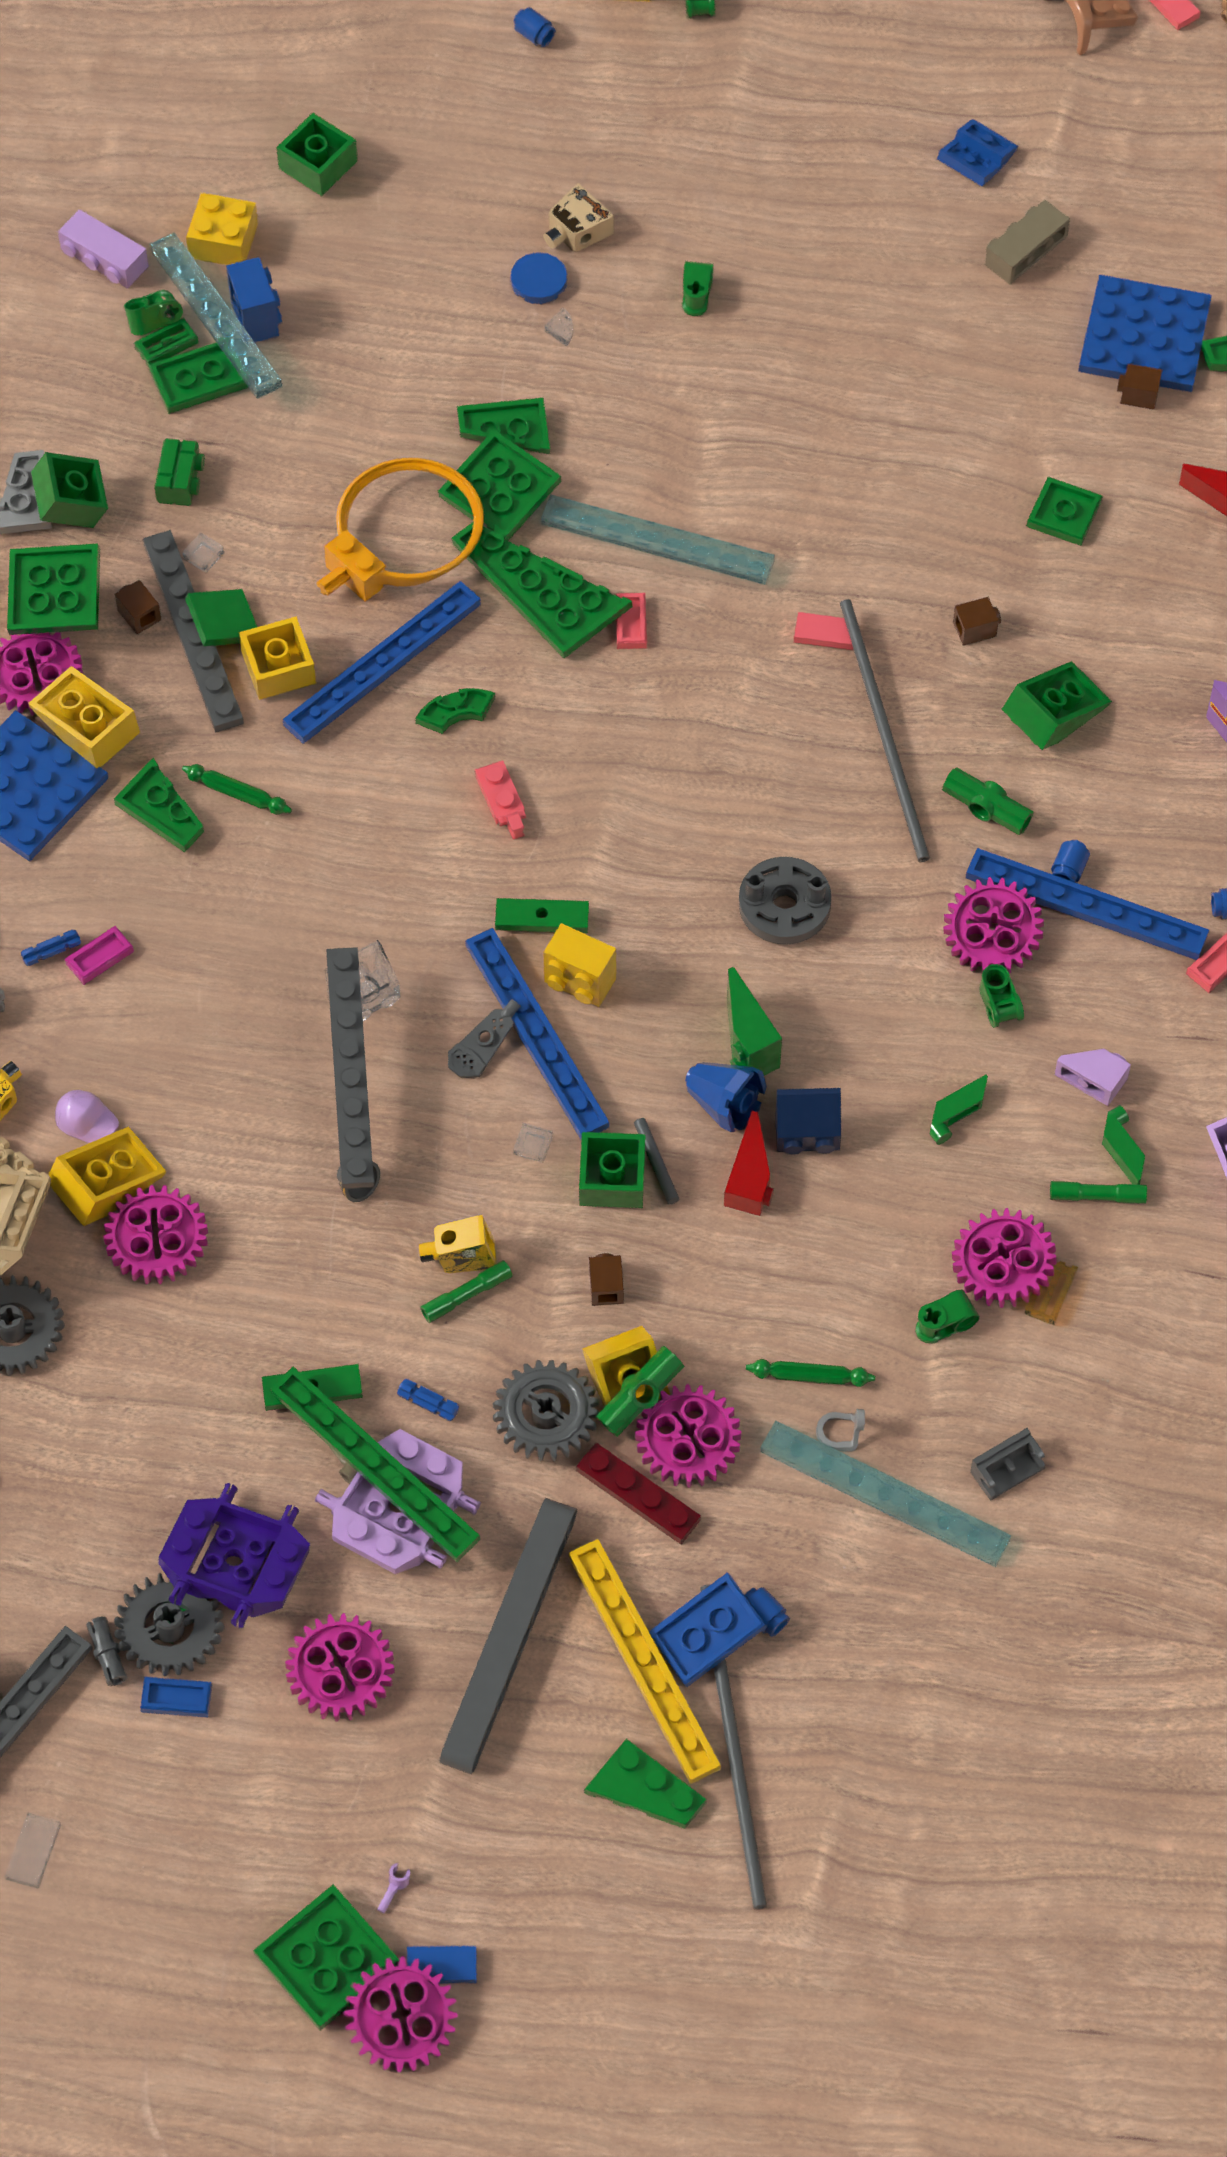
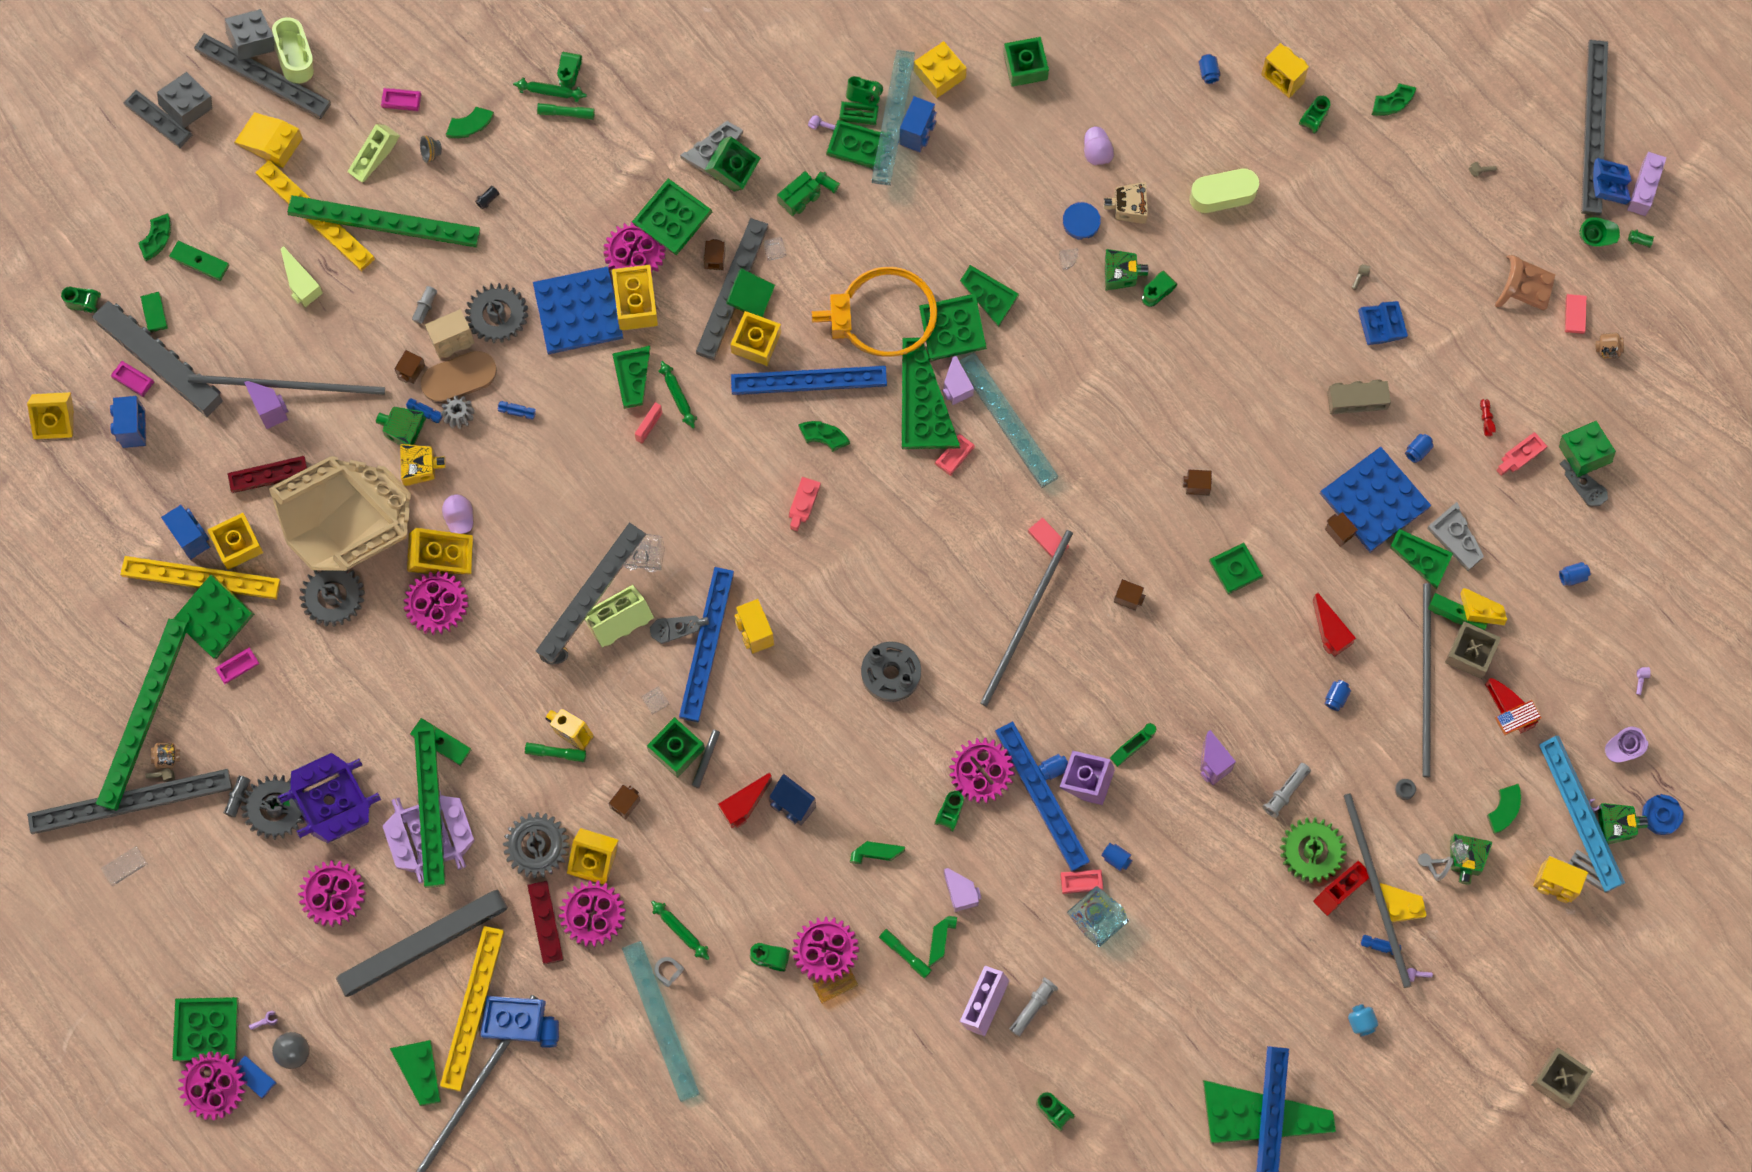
camera: 40 degrees right, 10 degrees up
lavender brick [58,209,149,289] -> none
dark pink tile [65,926,134,985] -> none
blue tile [140,1677,212,1718] -> none
blue axle [397,1379,459,1421] -> none
green tile [495,898,589,933] -> none
green piece [596,1346,685,1437] -> none
blue cone [685,1062,767,1132] -> none
green slope [727,966,782,1076] -> none
green piece [942,767,1034,835] -> none
dark grey hinge [970,1428,1045,1501] -> none
green slope [1002,661,1112,750] -> none
none -> dark grey piece [272,1032,310,1069]
none -> yellowish green slope [585,585,654,647]
none -> coral tile [635,402,663,443]
none -> lavender hand [808,115,835,130]
none -> green pin [815,171,840,193]
none -> lavender slope [942,356,974,405]
none -> medium lavender slope [1060,751,1115,805]
none -> lavender piece [1084,127,1114,166]
none -> green torso [1105,249,1148,290]
none -> green piece [1110,723,1156,767]
none -> reddish brown brick [1183,469,1212,496]
none -> yellowish green plant [1190,169,1259,213]
none -> dark tan hand [1352,265,1370,290]
none -> blue brick [1405,434,1434,463]
none -> red piece [1480,399,1496,436]

